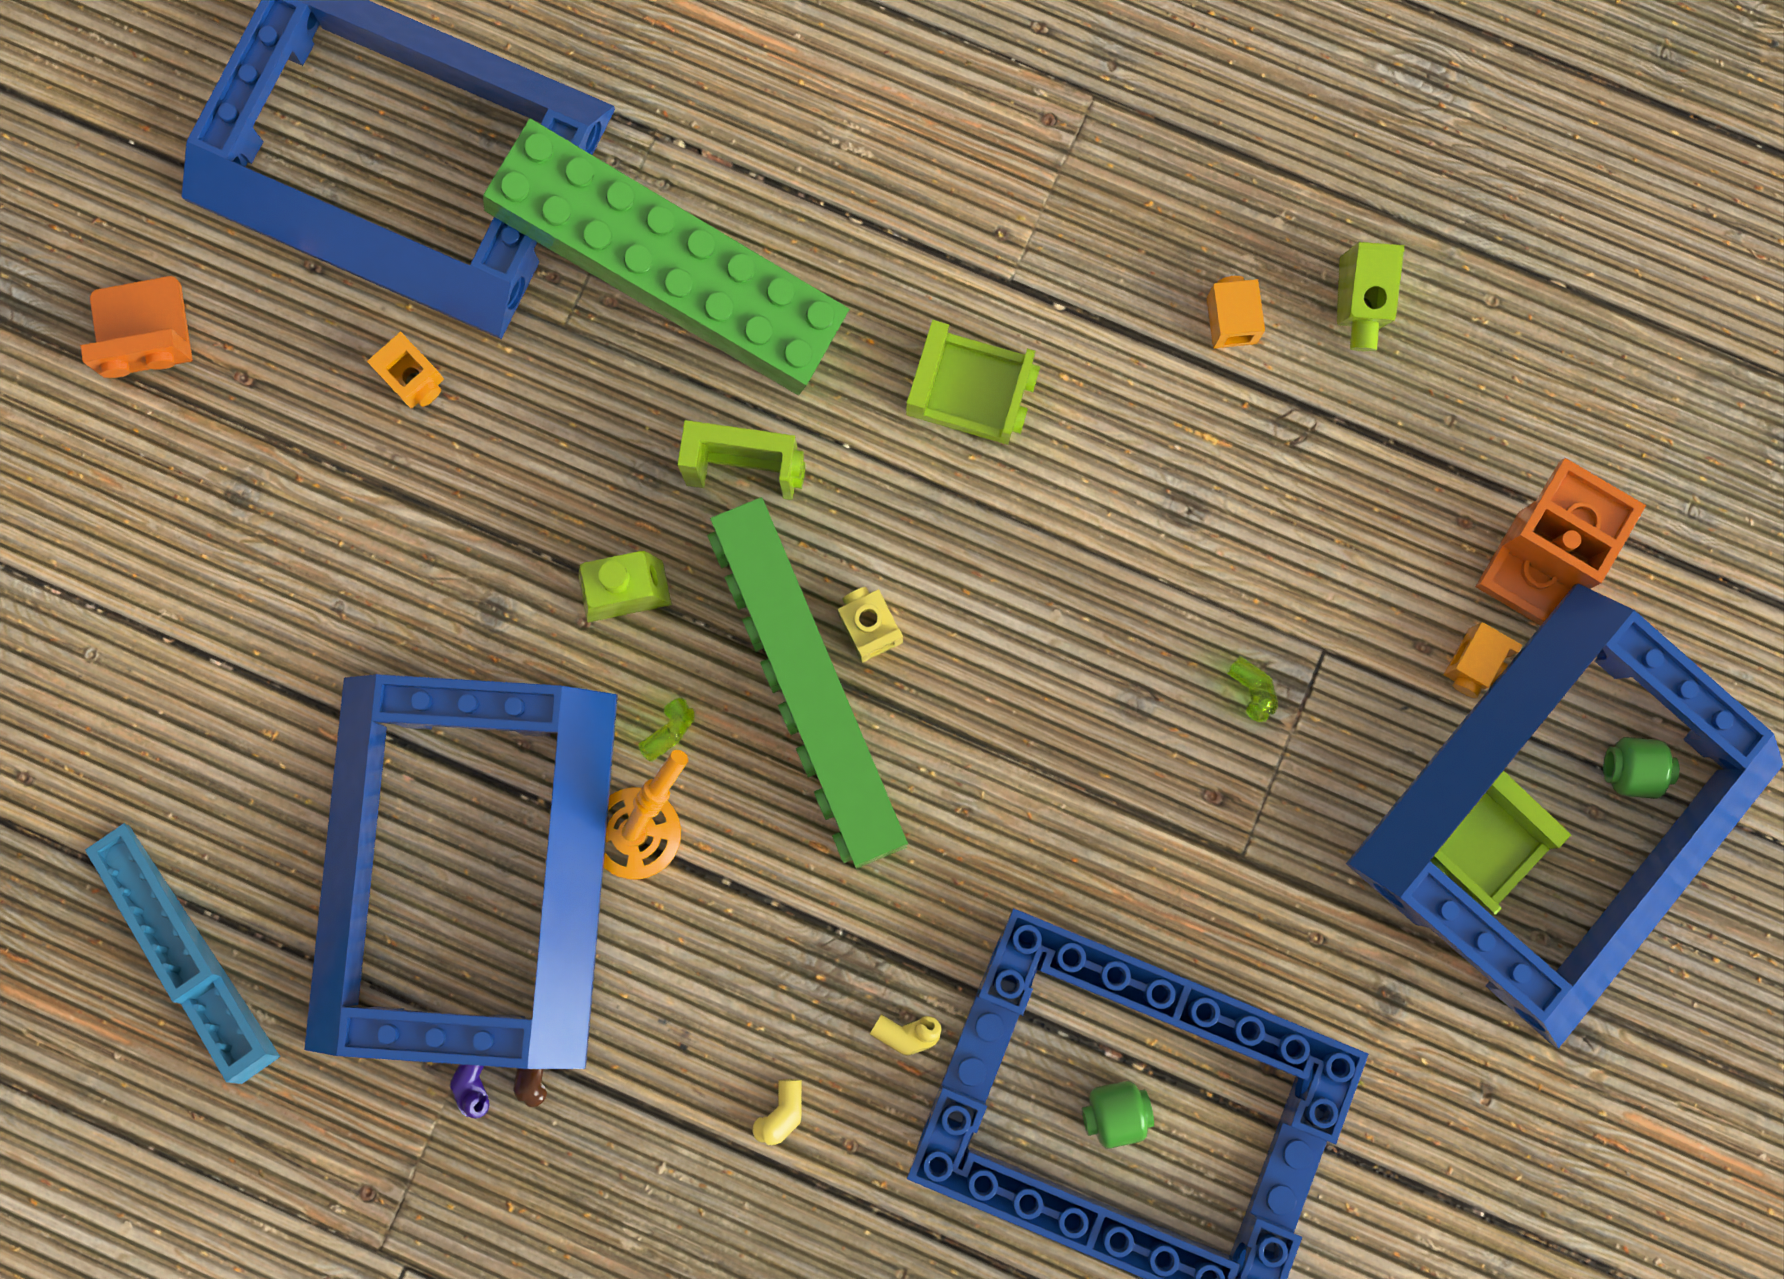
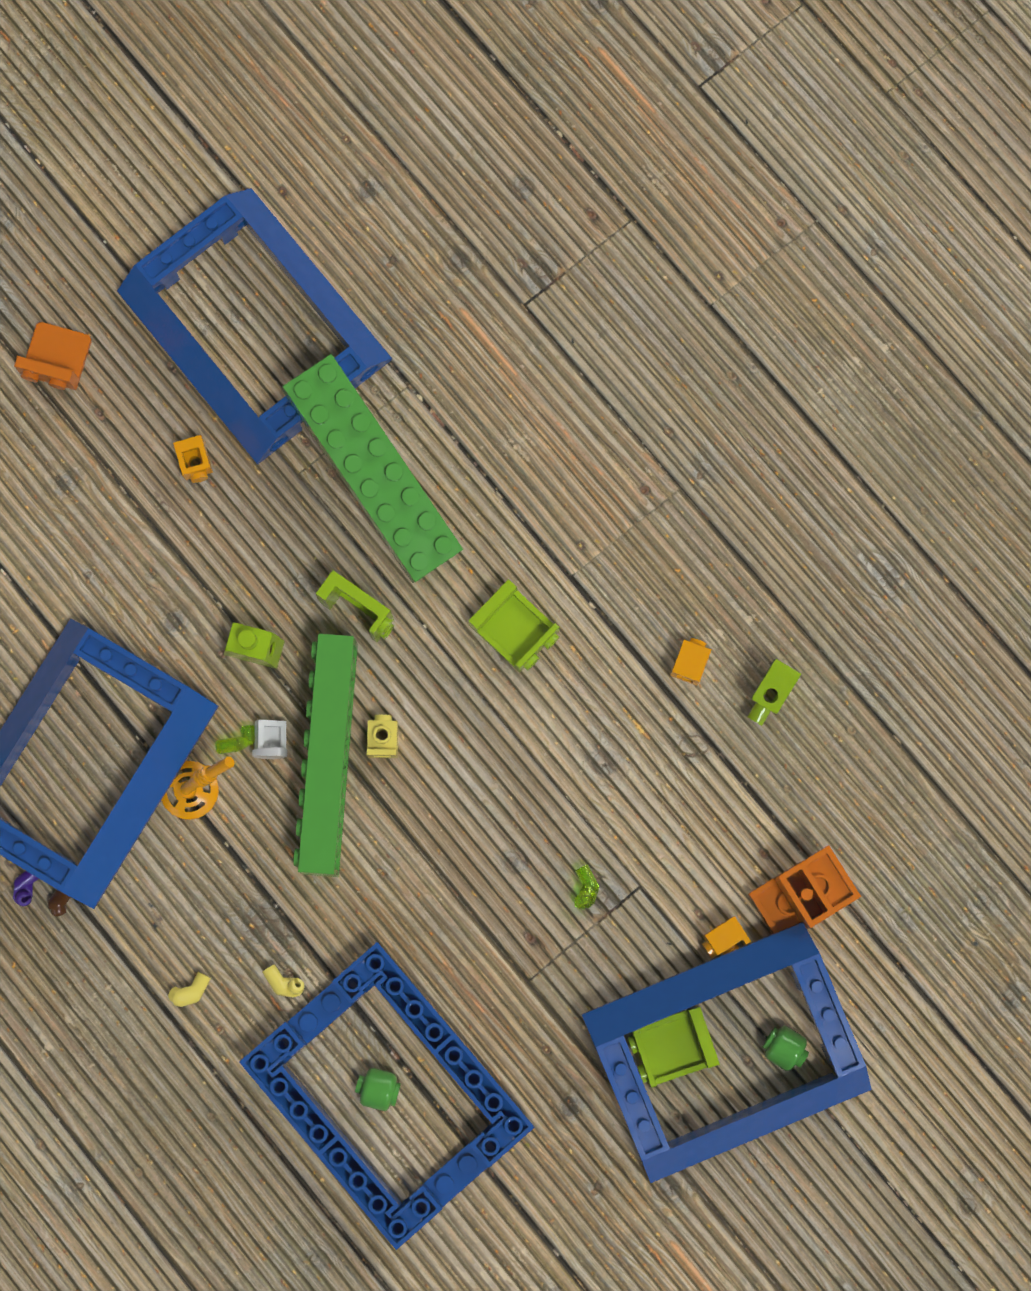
camera: 30 degrees right, 0 degrees up
none -> white tile [252,720,287,759]

